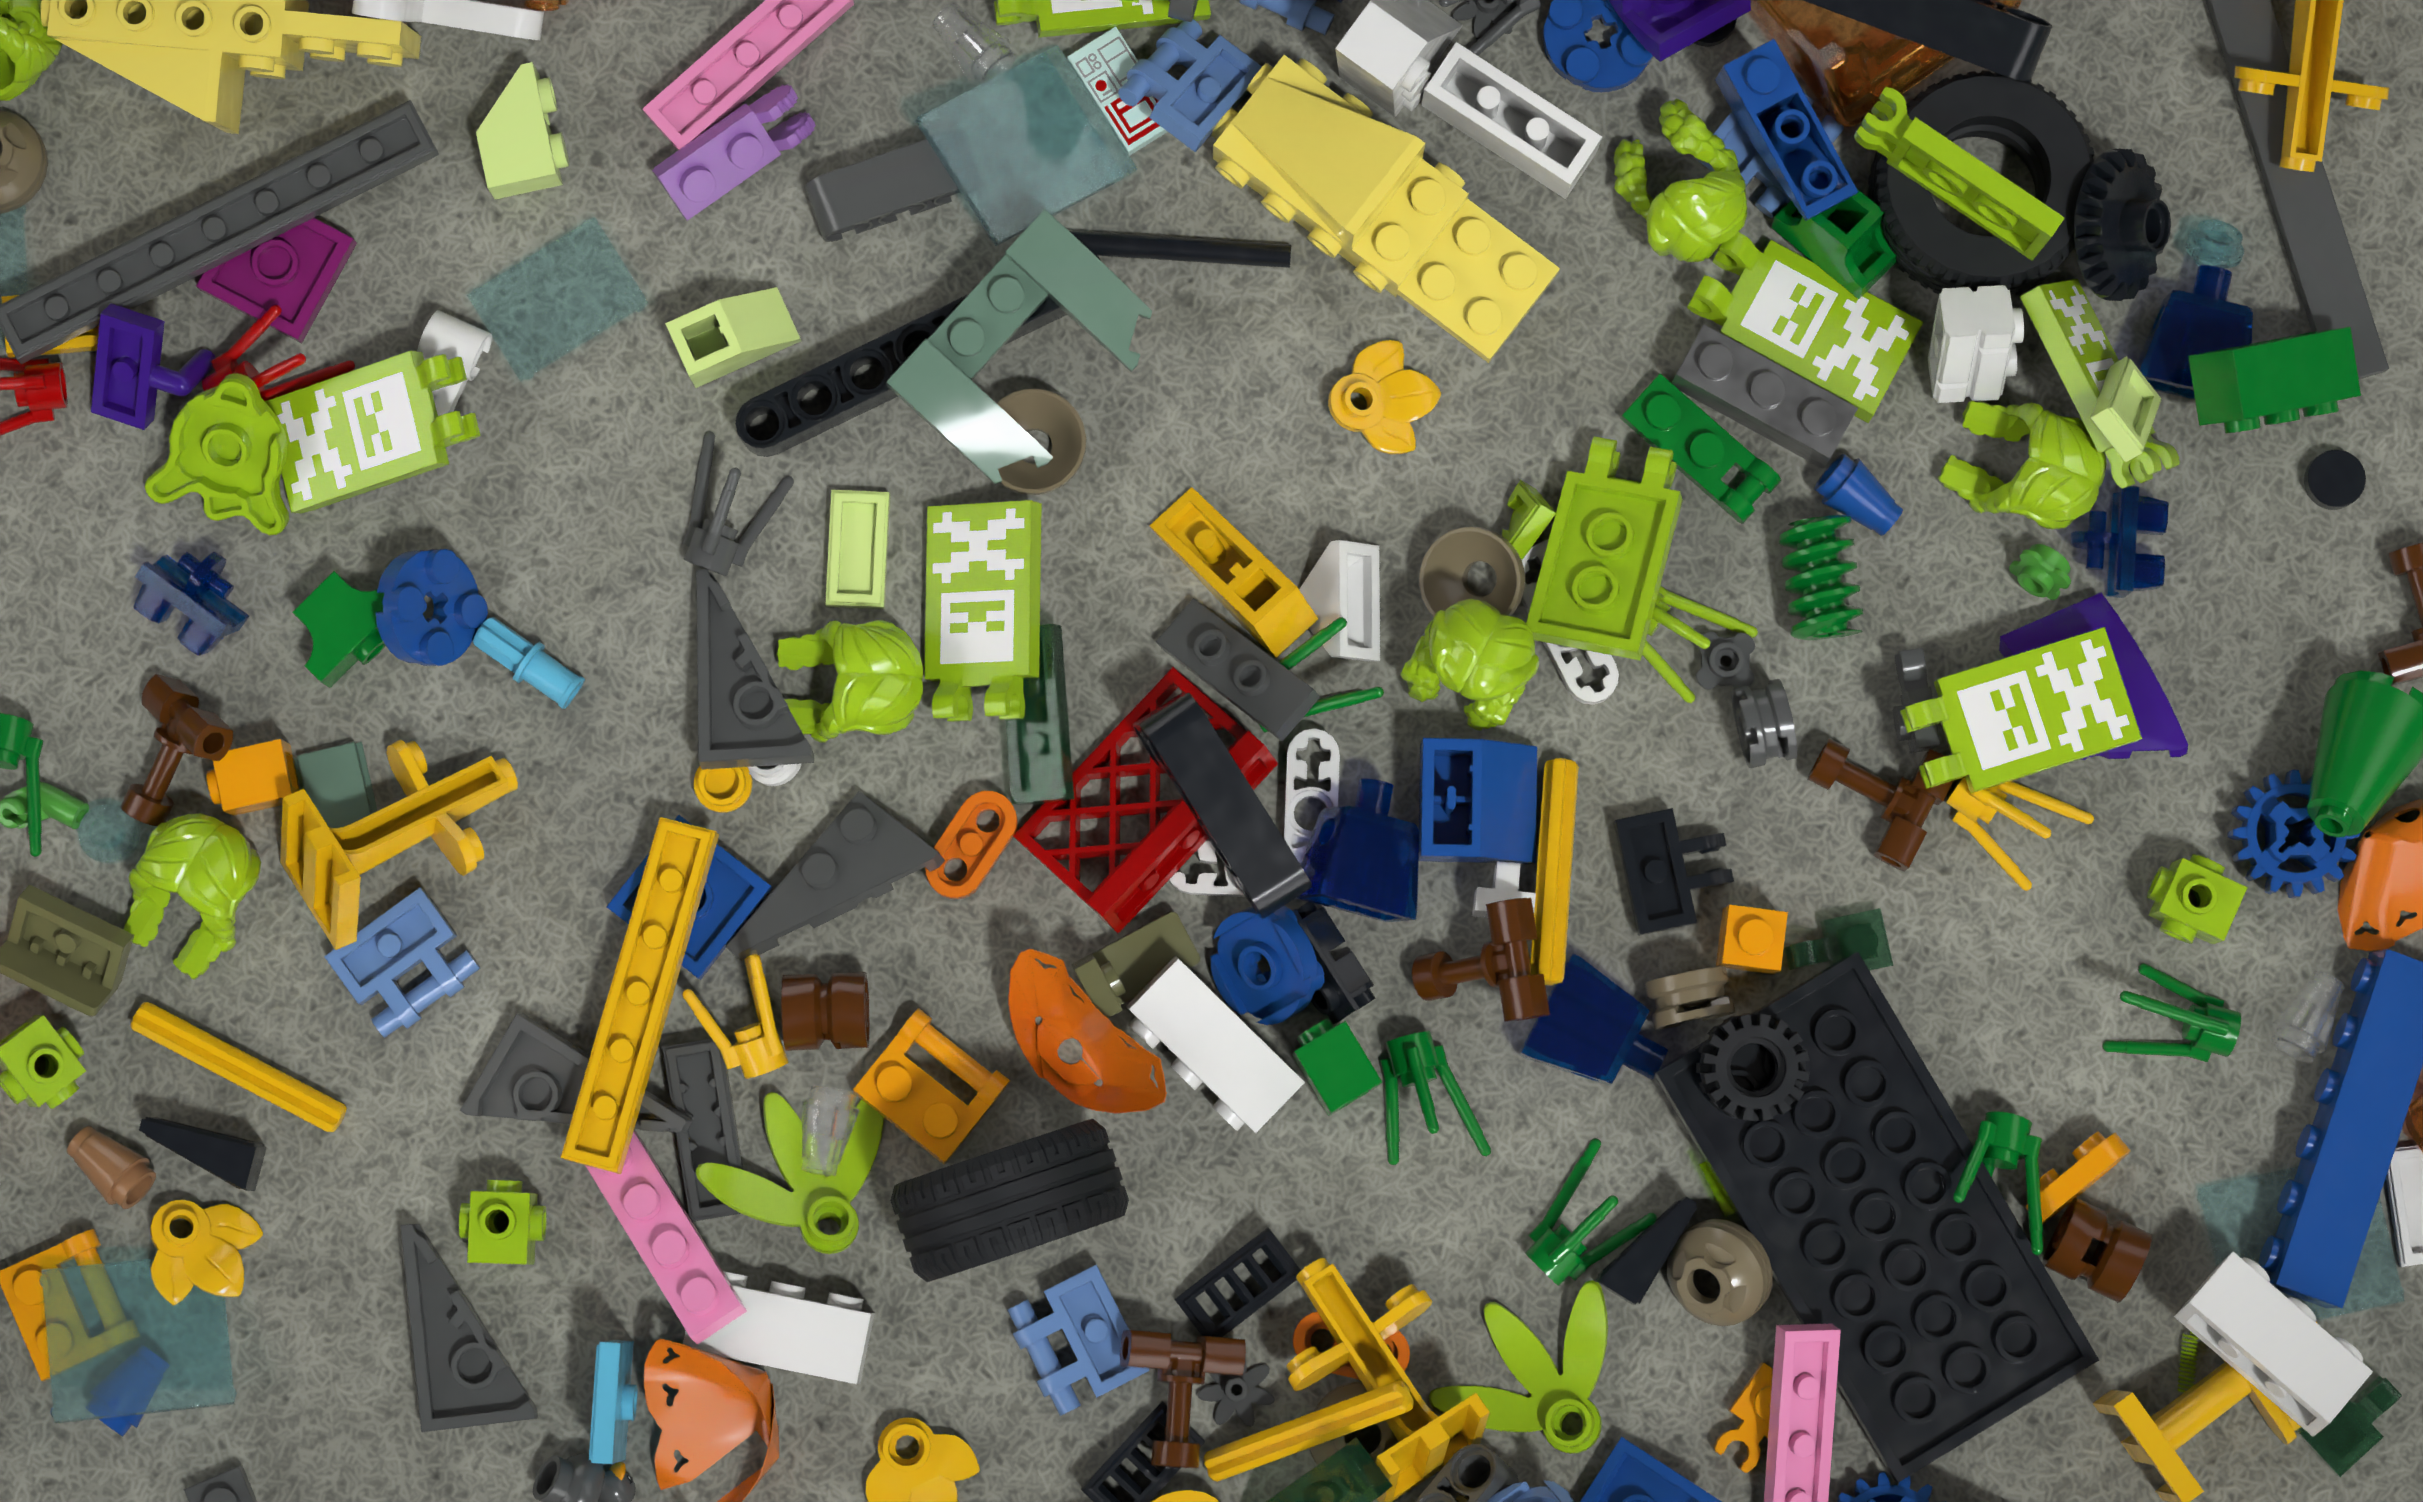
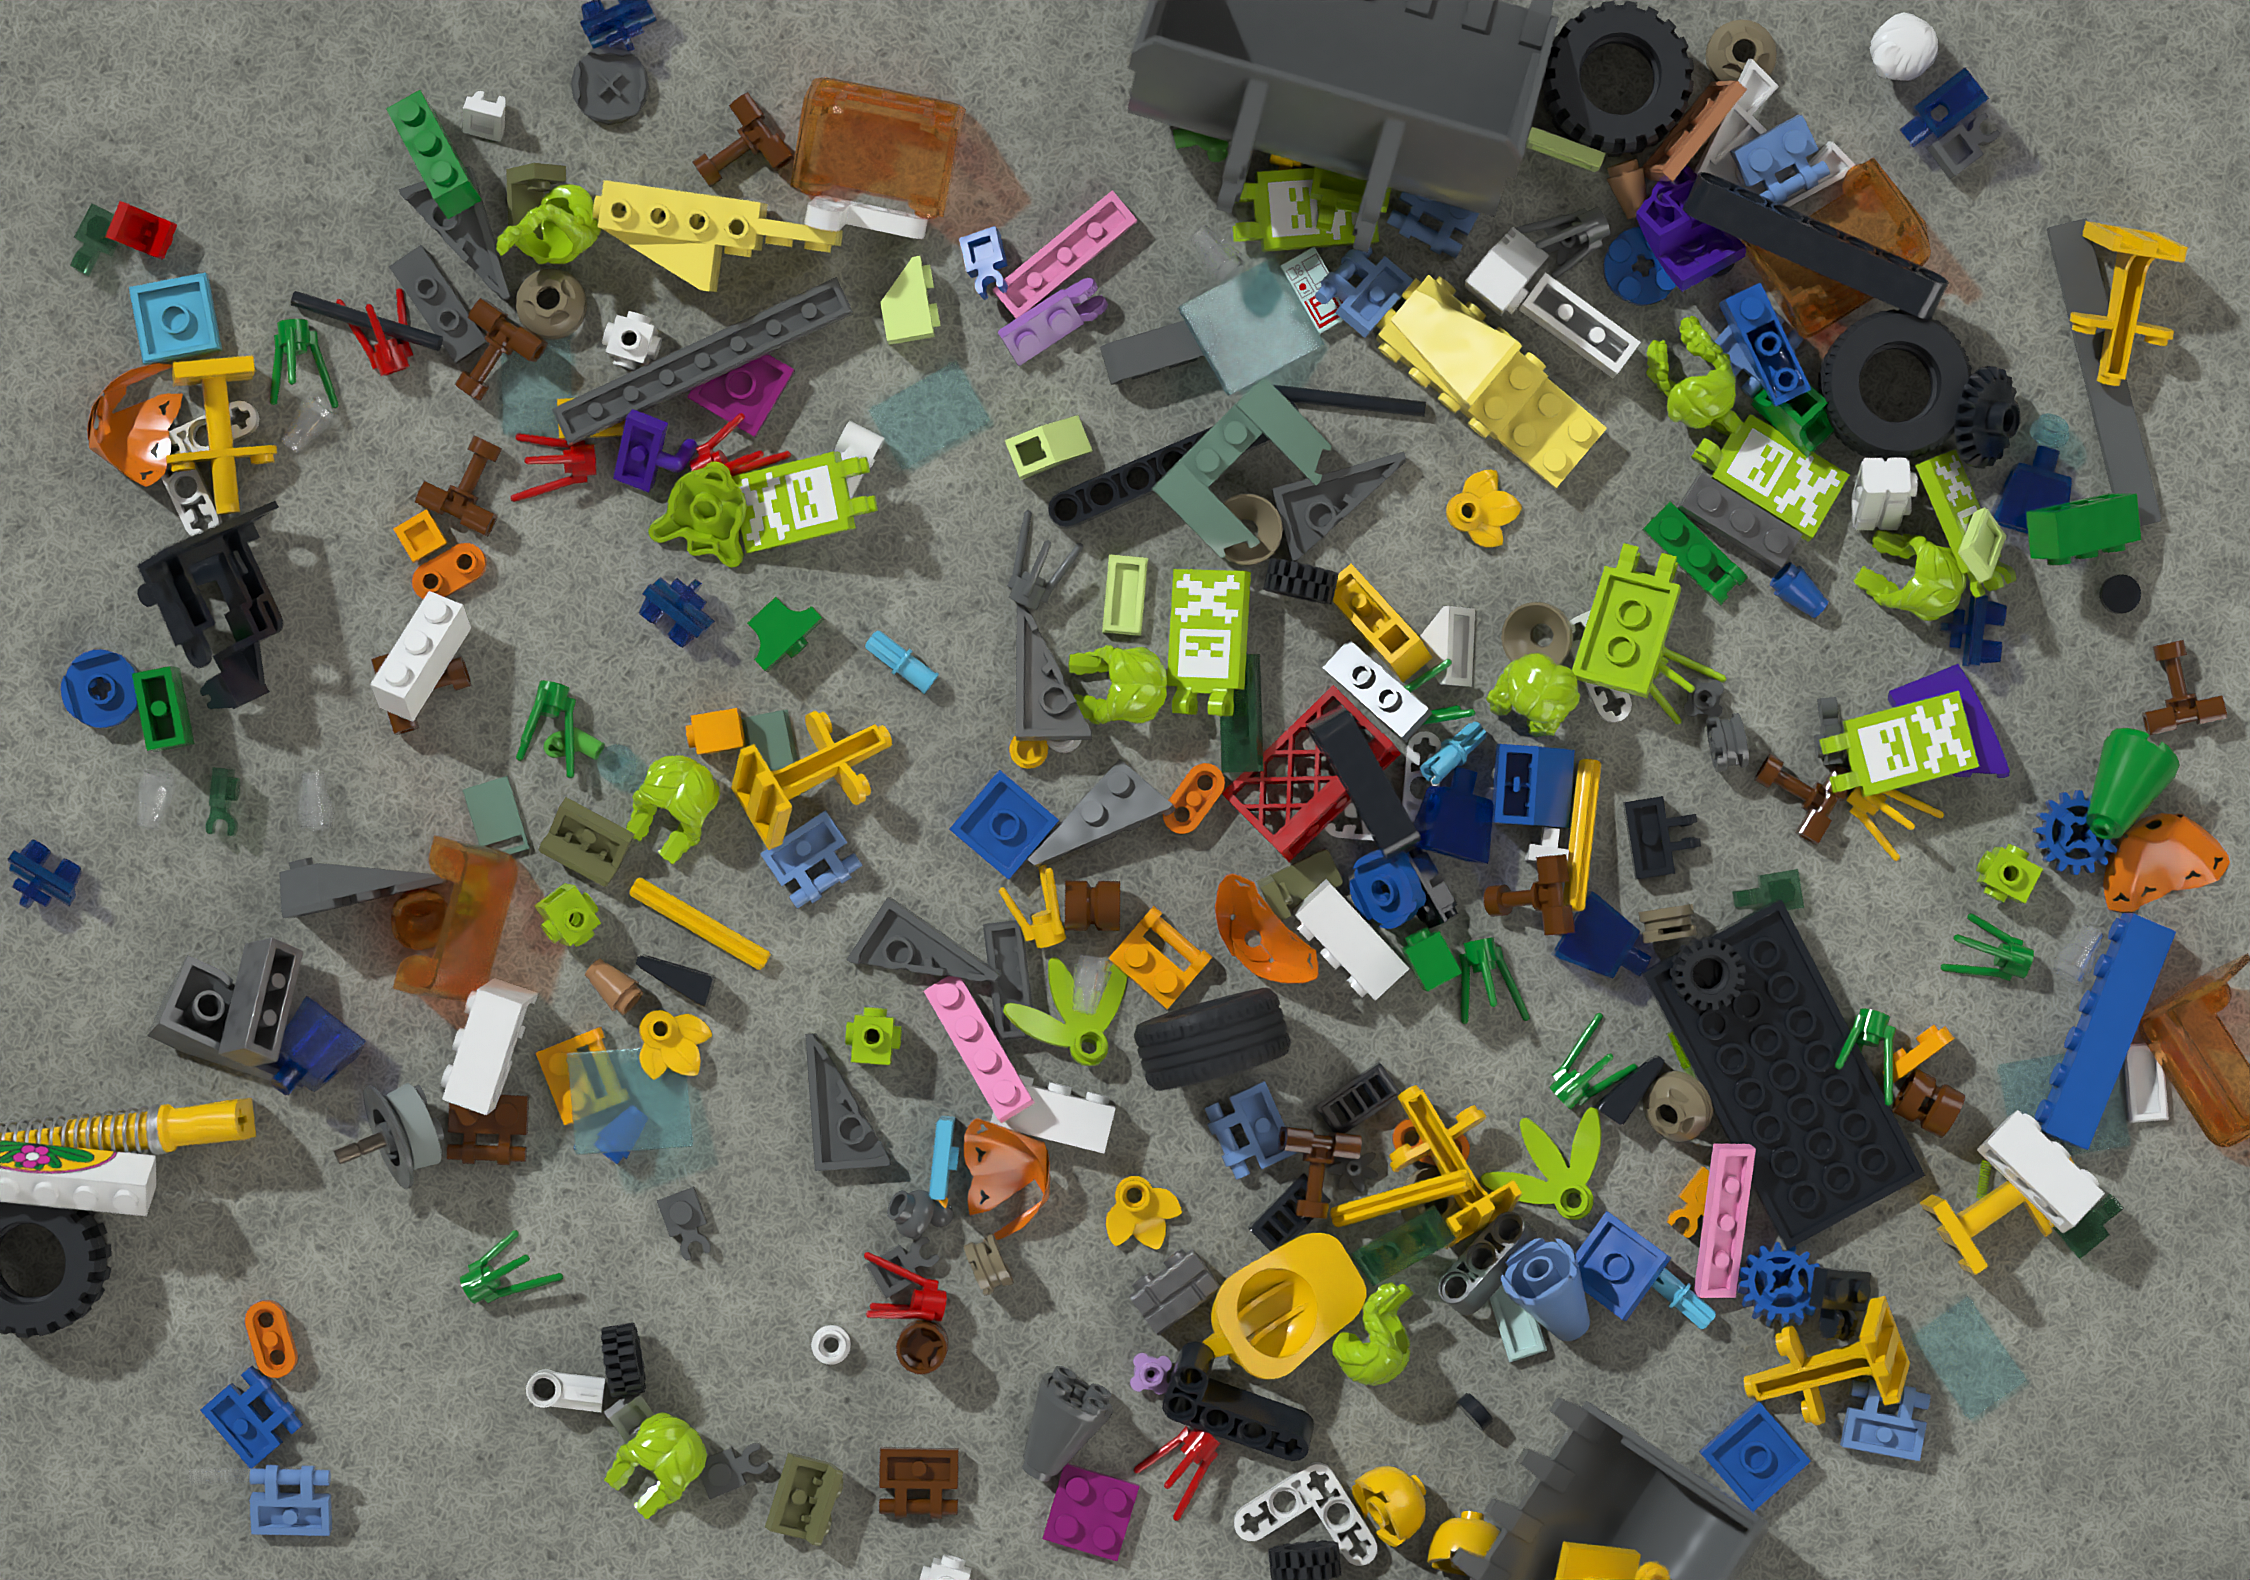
camera: 10 degrees right, 5 degrees up
reddish brown bar [121,674,233,826] -> none
blue plate [376,549,488,666] -> none
yellow tile [561,817,719,1175] -> none
lime tile [1502,480,1556,560] -> none
light orange brick [1716,904,1788,975] -> none
green piece [1778,515,1863,640] -> none
lime tile [1854,87,2065,261] -> none
bright green plate [2009,544,2071,600] -> none
none -> white brick [602,311,662,371]
none -> plate [959,226,1008,300]
none -> black tyre [1263,558,1339,605]
none -> dark grey wing [1272,452,1406,561]
none -> medium azure axle [1420,721,1487,784]

